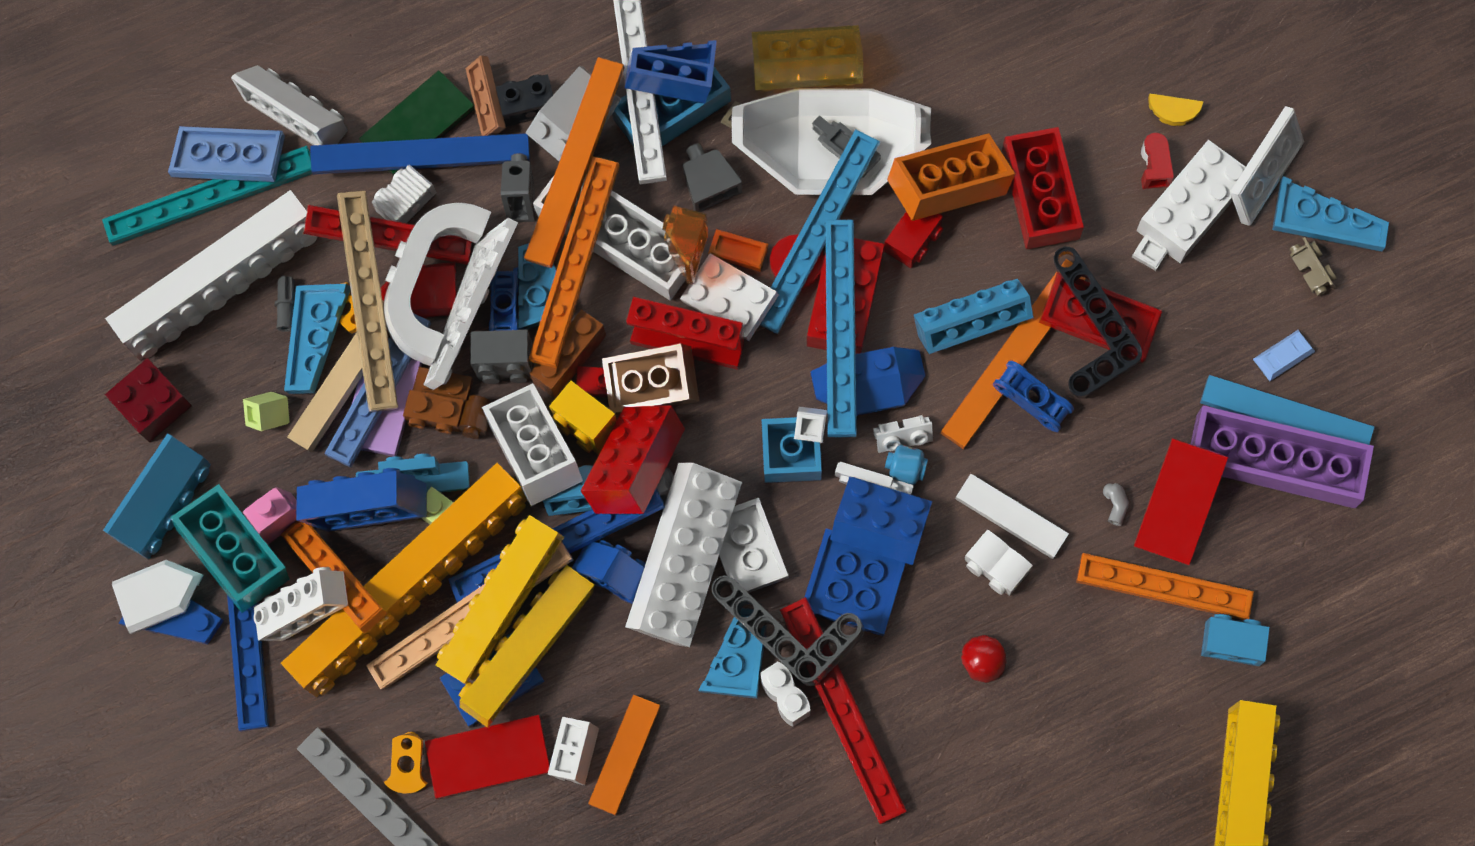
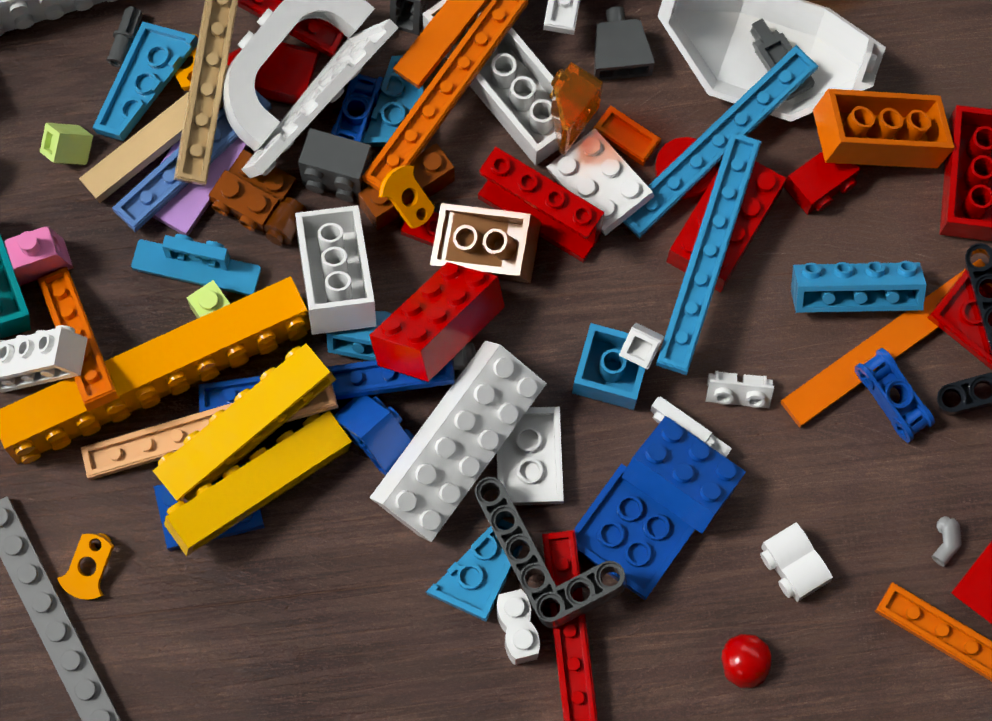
camera: 10 degrees right, 0 degrees up
blue brick [296,468,427,532] -> none
red tile [425,715,550,799] -> none
white hinge [548,717,599,785] -> none
yellow brick [549,381,617,455] -> none
orange tile [588,694,661,816] -> none
blue wedge [810,347,925,416] -> none
dark azure head [885,445,928,485] -> none
white tile [955,474,1069,559] -> none
none -> light orange piece [379,165,435,228]

